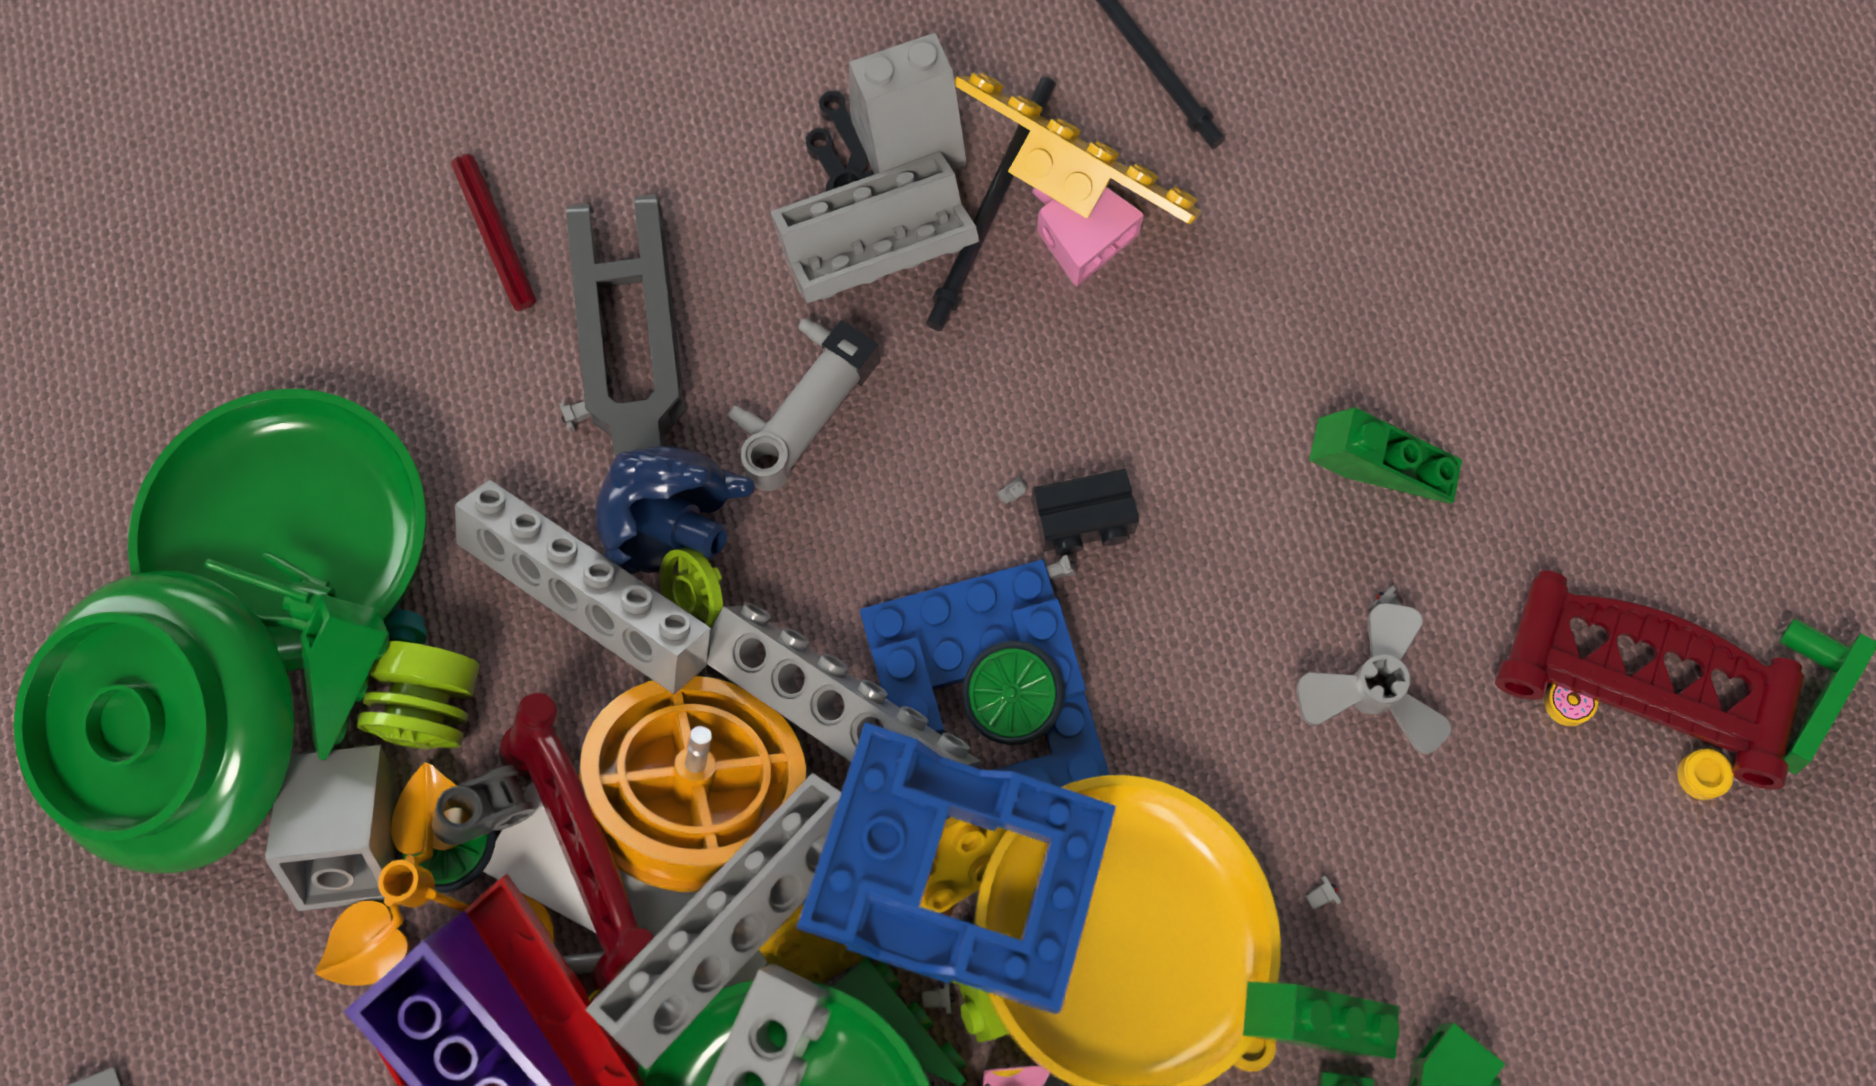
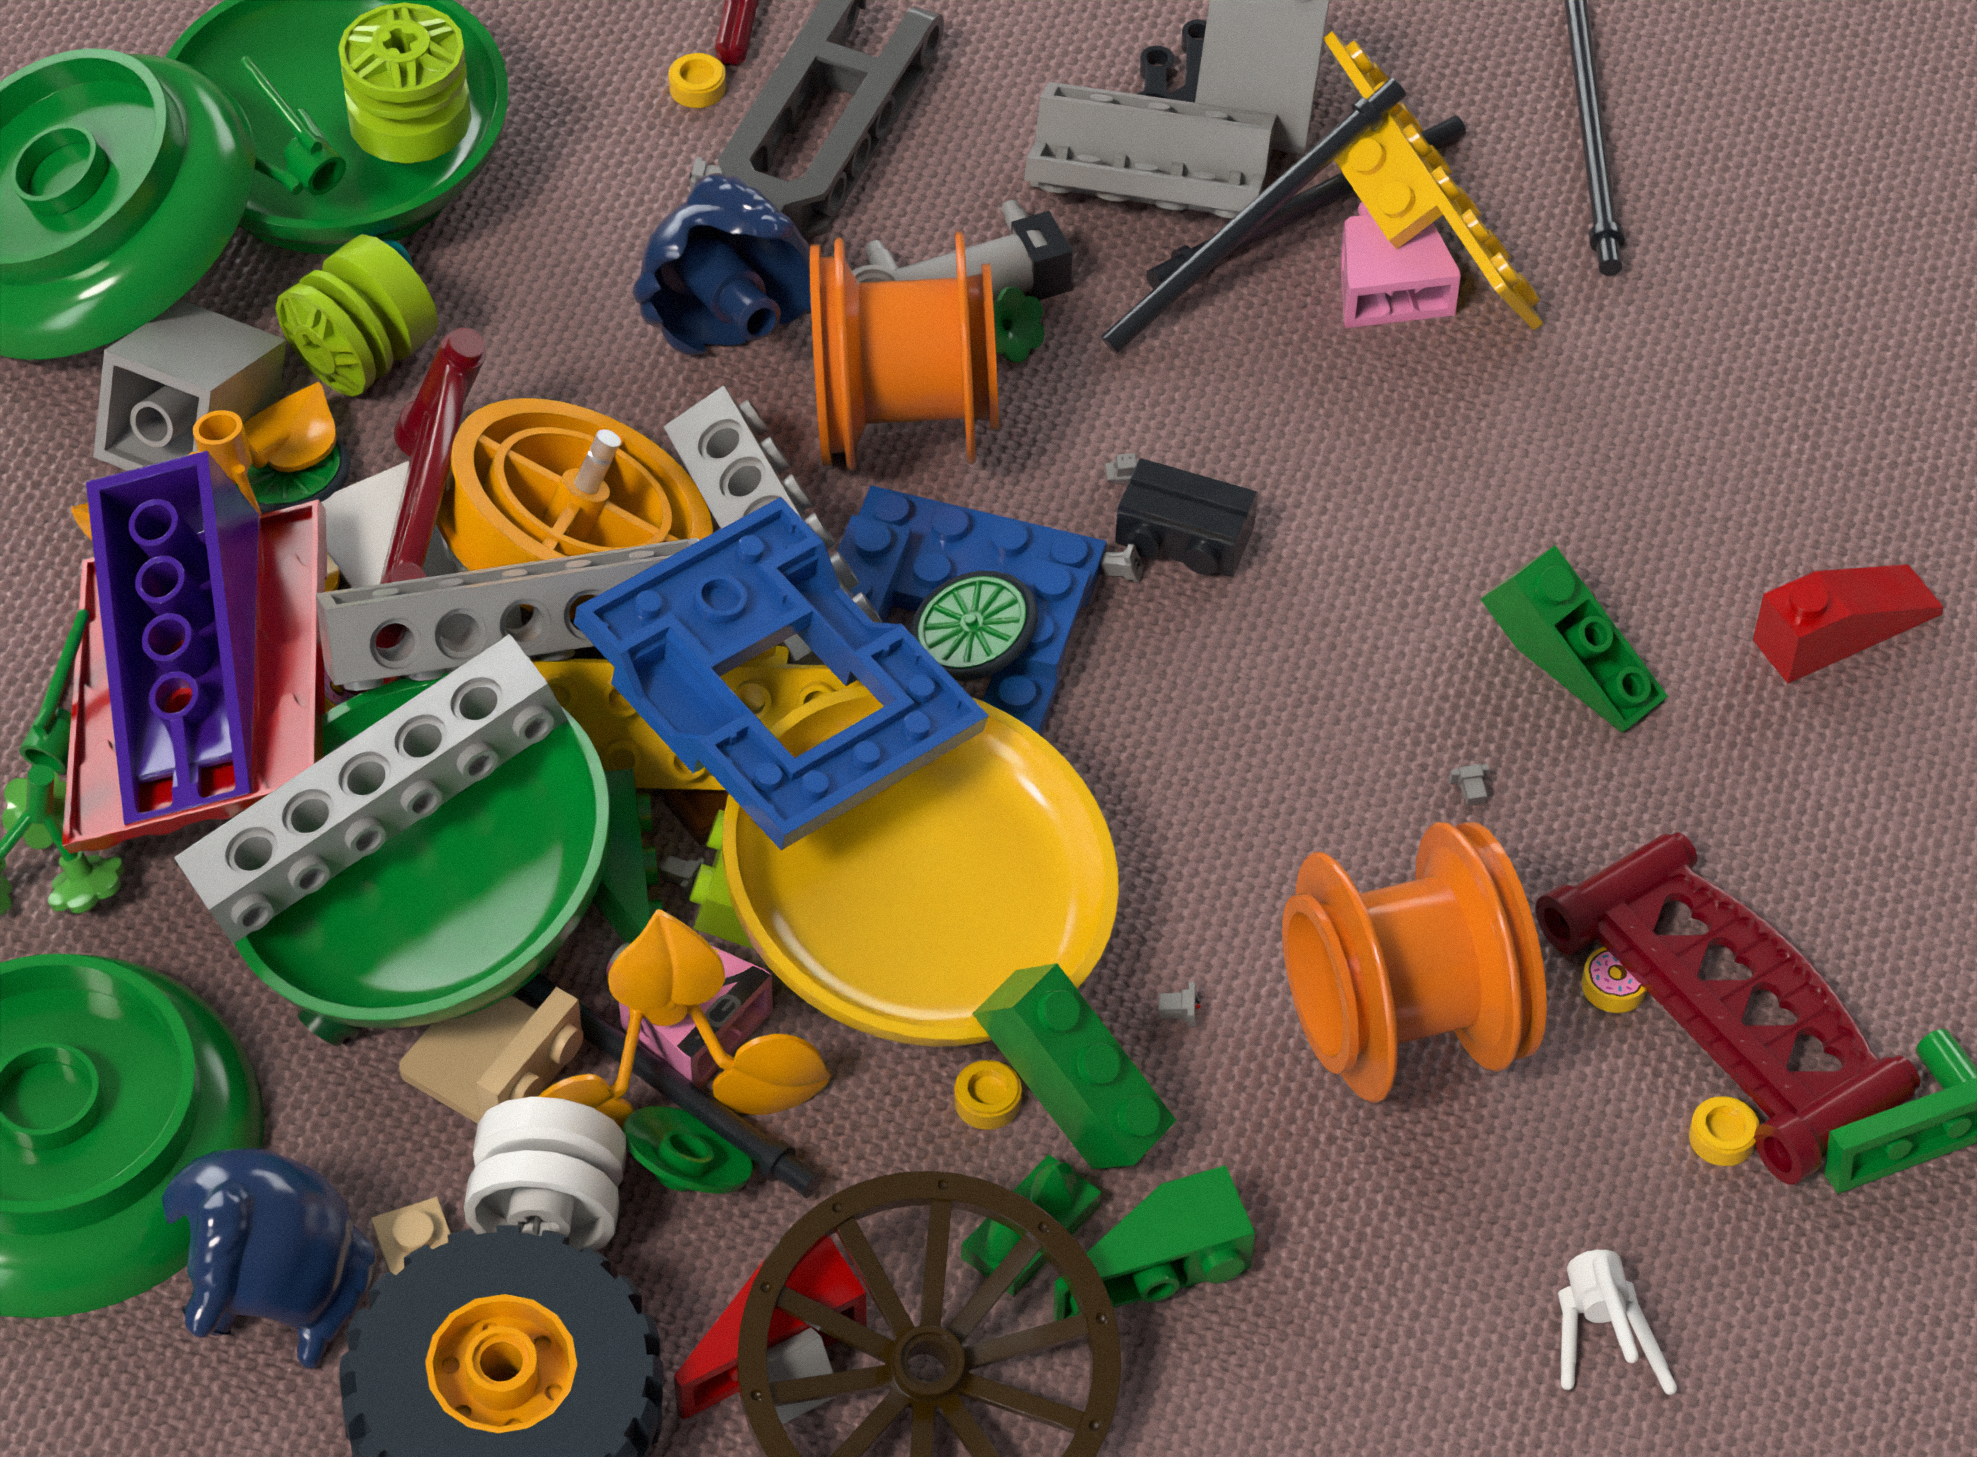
camera: 30 degrees right, 20 degrees down
green slope [301,594,389,761] -> none
dark grey piece [431,764,536,845] -> none
light grey brick [455,480,710,694] -> none
lime wheel [659,547,723,631] -> none
light grey piece [1296,603,1451,754] -> none
none -> lime wheel [338,3,472,164]
none -> yellow tile [668,53,726,108]
none -> orange wheel [810,231,999,471]
none -> green plant [993,287,1045,363]
none -> black bar [1101,78,1406,354]
none -> orange wheel [1282,822,1547,1103]
none -> white plant [1558,1250,1677,1395]
none -> red slope [1753,564,1944,684]

